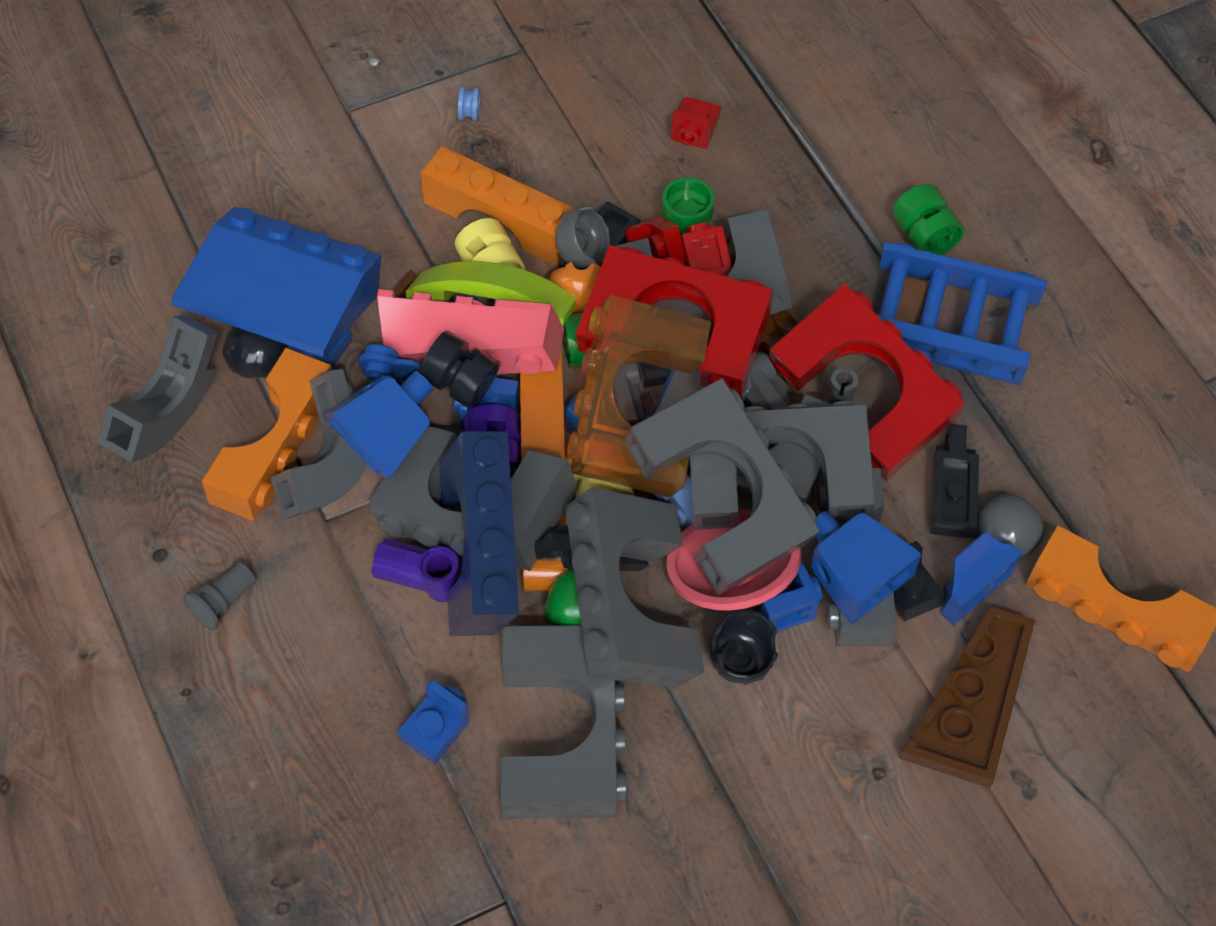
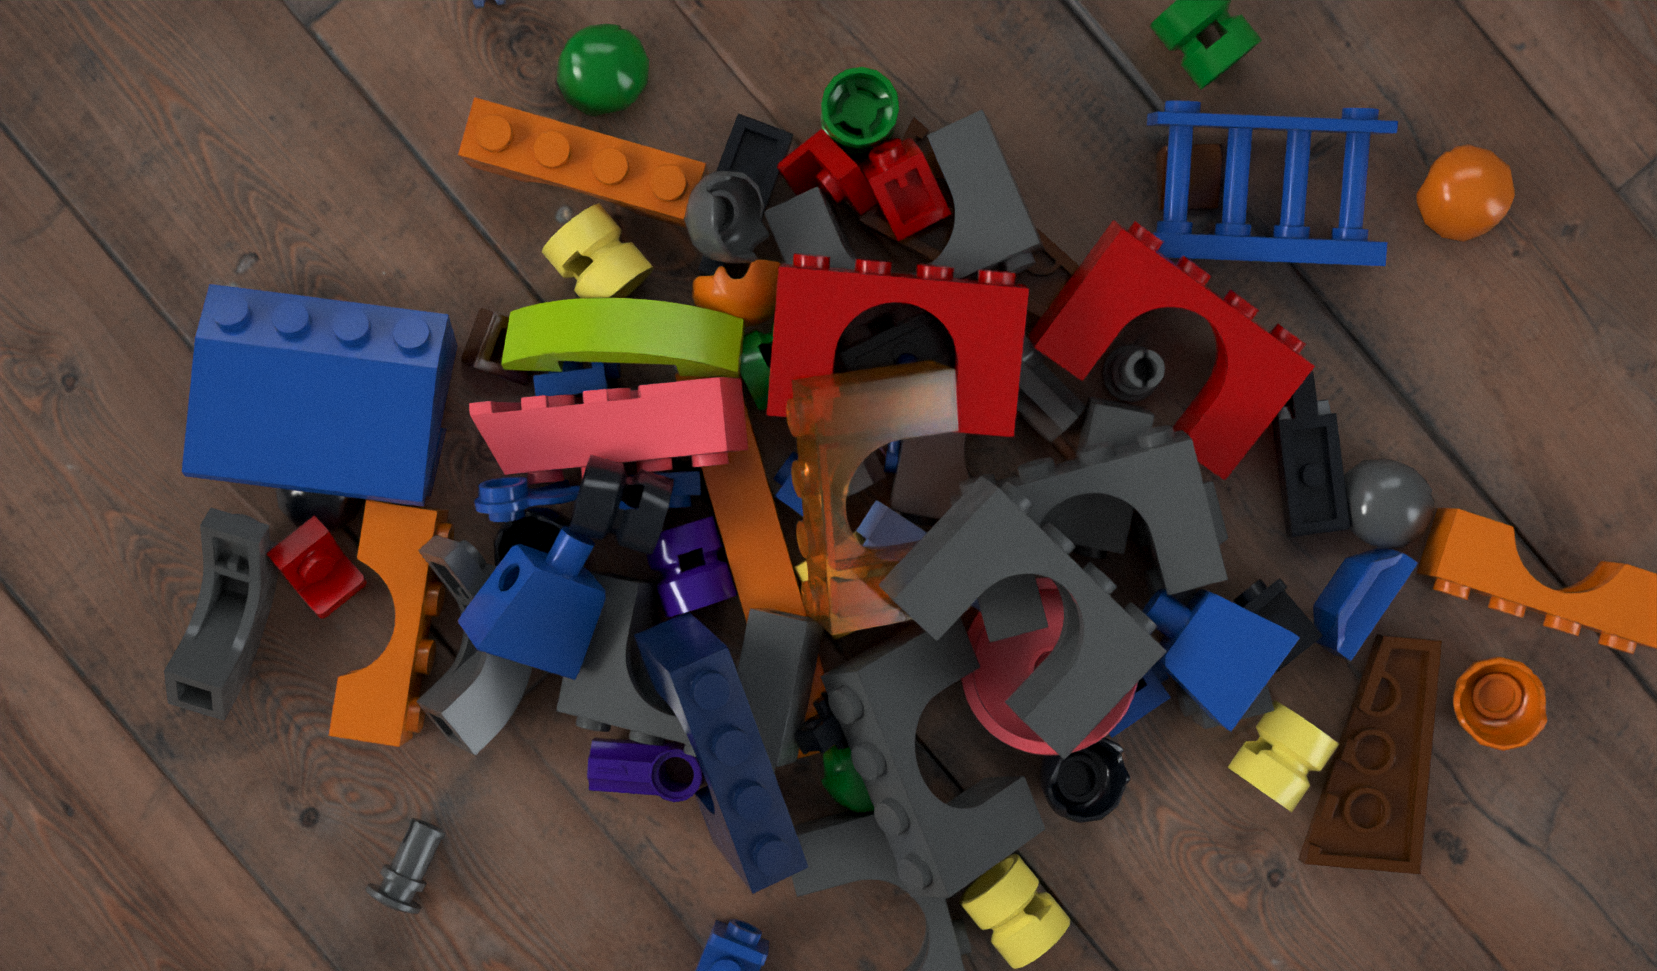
camera: 10 degrees left, 30 degrees up
none -> red bracket [266,515,367,619]
none -> green hair [557,23,649,117]
none -> light yellow wheel [959,854,1070,969]
none -> light yellow wheel [1228,700,1339,812]
none -> orange hair [1416,144,1515,242]
none -> orange hair [1453,656,1548,751]

